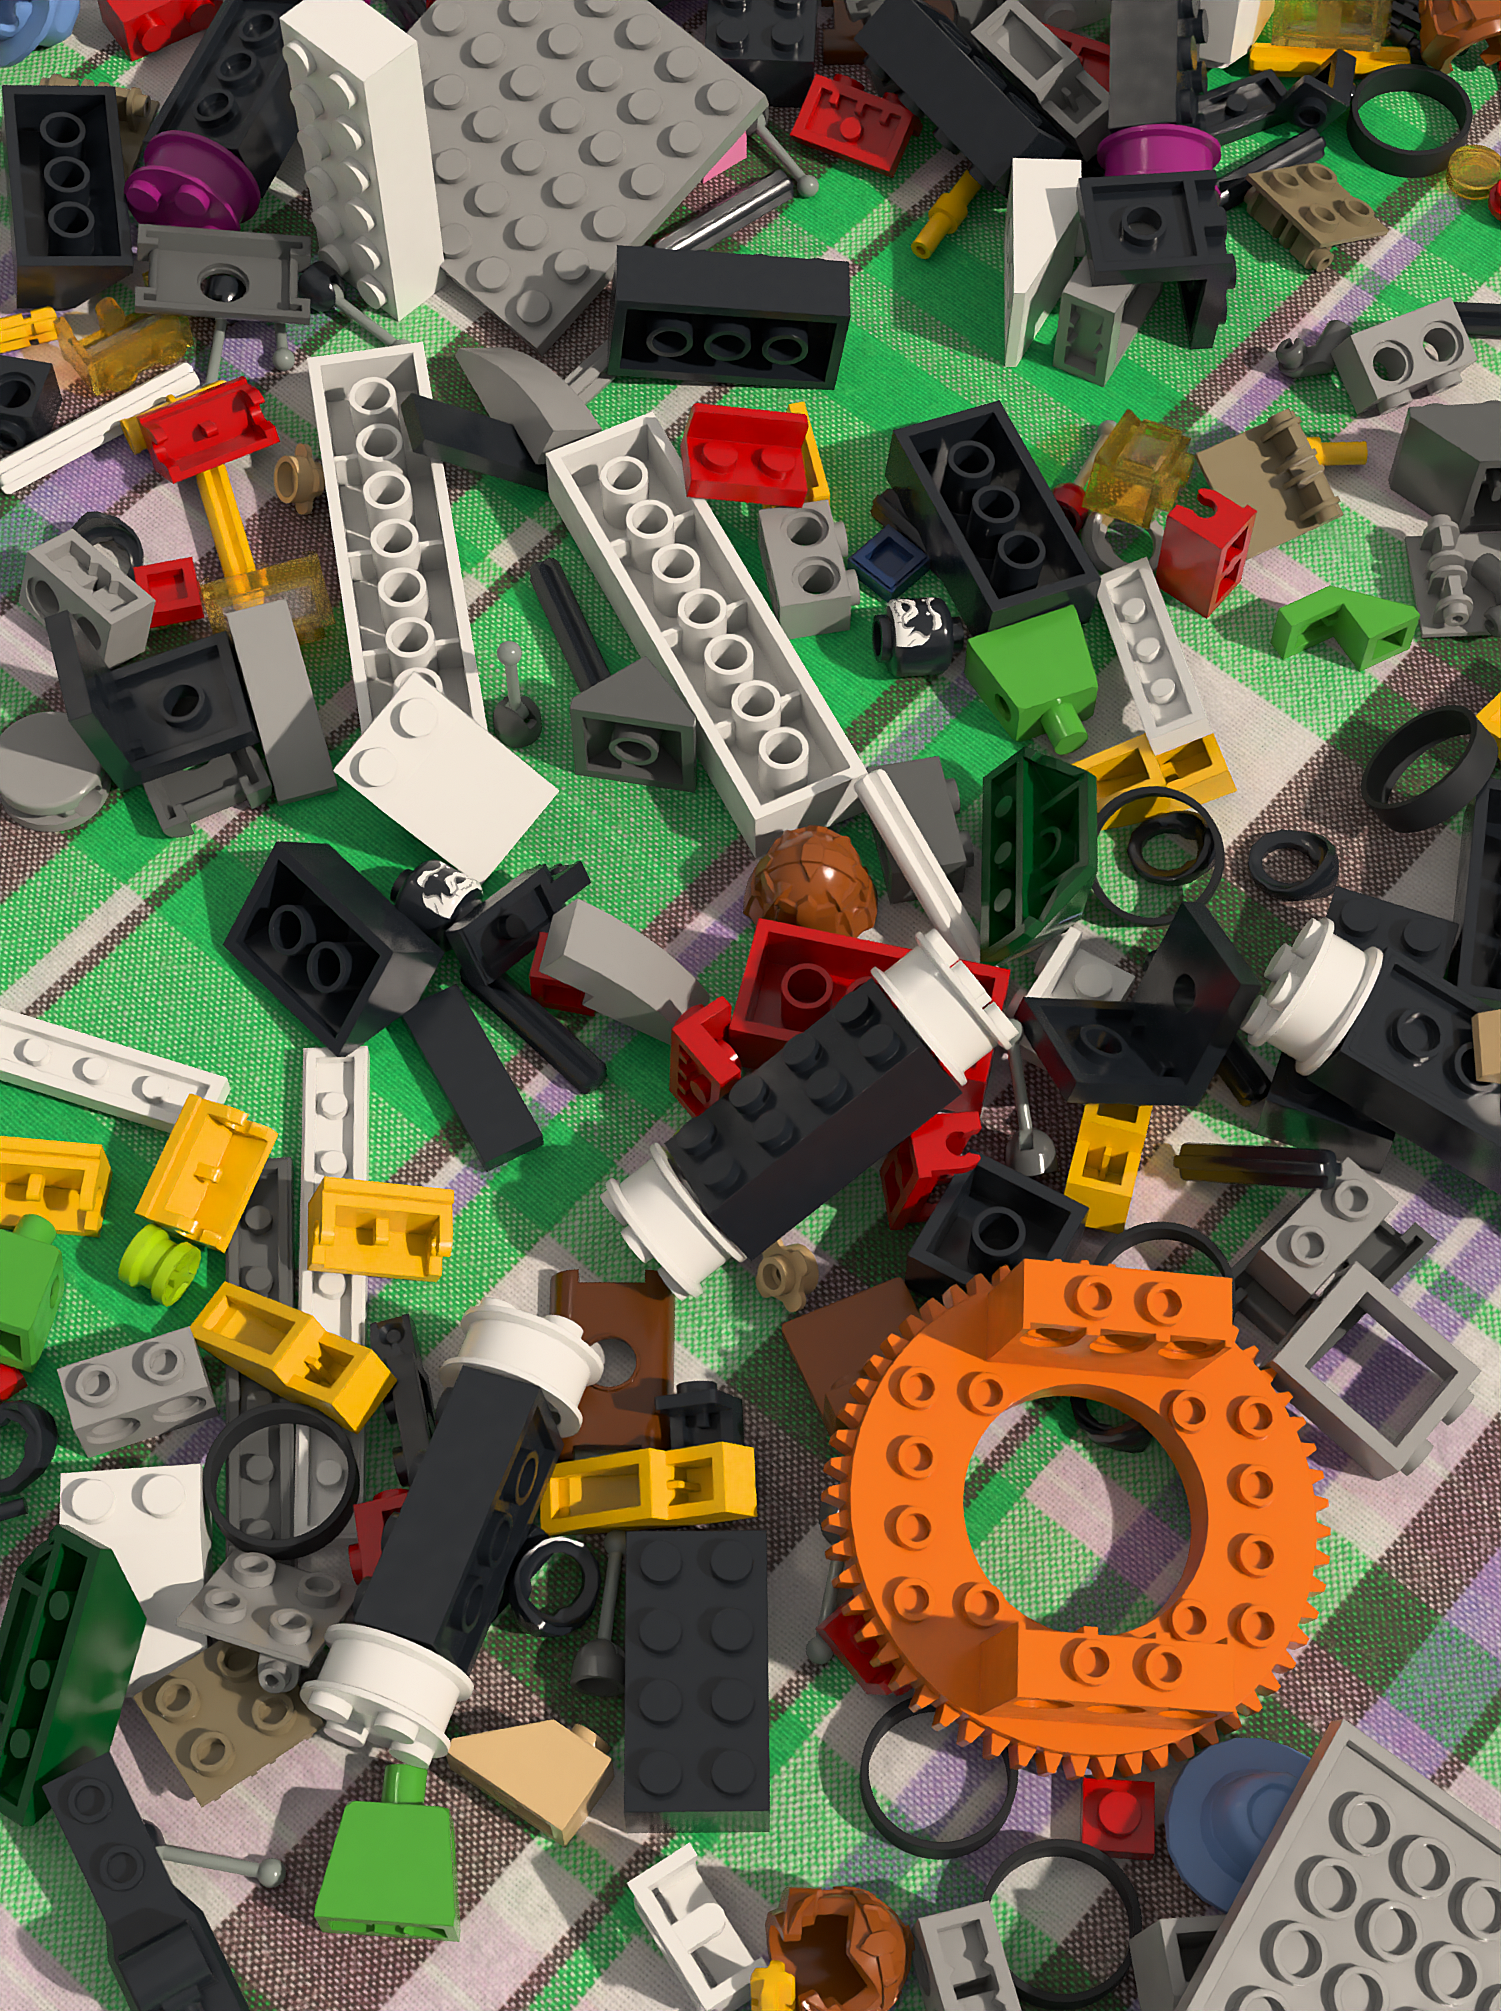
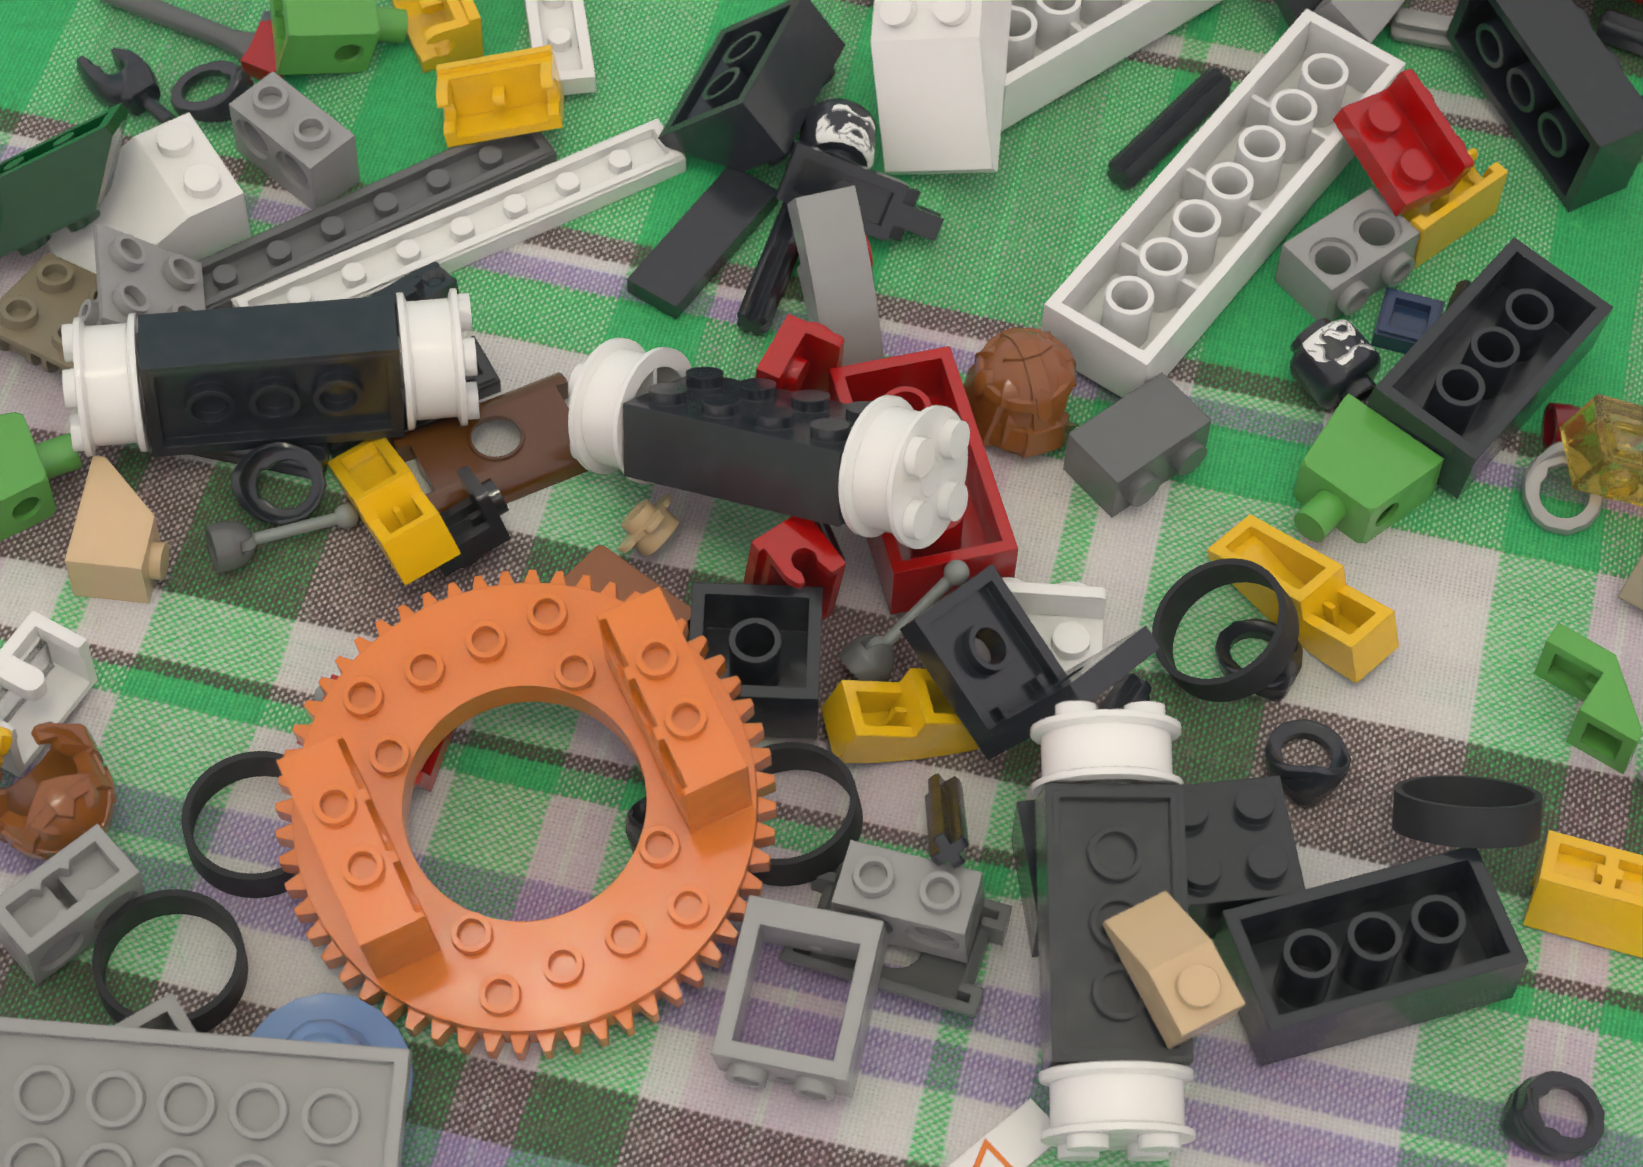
camera: 60 degrees right, 5 degrees down
lime wheel [118,1223,201,1307] -> none
yellow slope [190,1281,398,1434] -> none
black tyre [203,1402,360,1560] -> none
yellow hinge [307,1176,454,1282] -> none
hinge [493,641,542,748] -> none
dark grey slope [570,656,697,793] -> none
black brick [624,1530,770,1833] -> none
white axle [854,769,998,967] -> none
dark green wedge [980,746,1098,967] -> none
red plate [1080,1778,1155,1861] -> none
white plate [1097,556,1213,756] -> none
red hinge [1155,488,1257,619] -> none

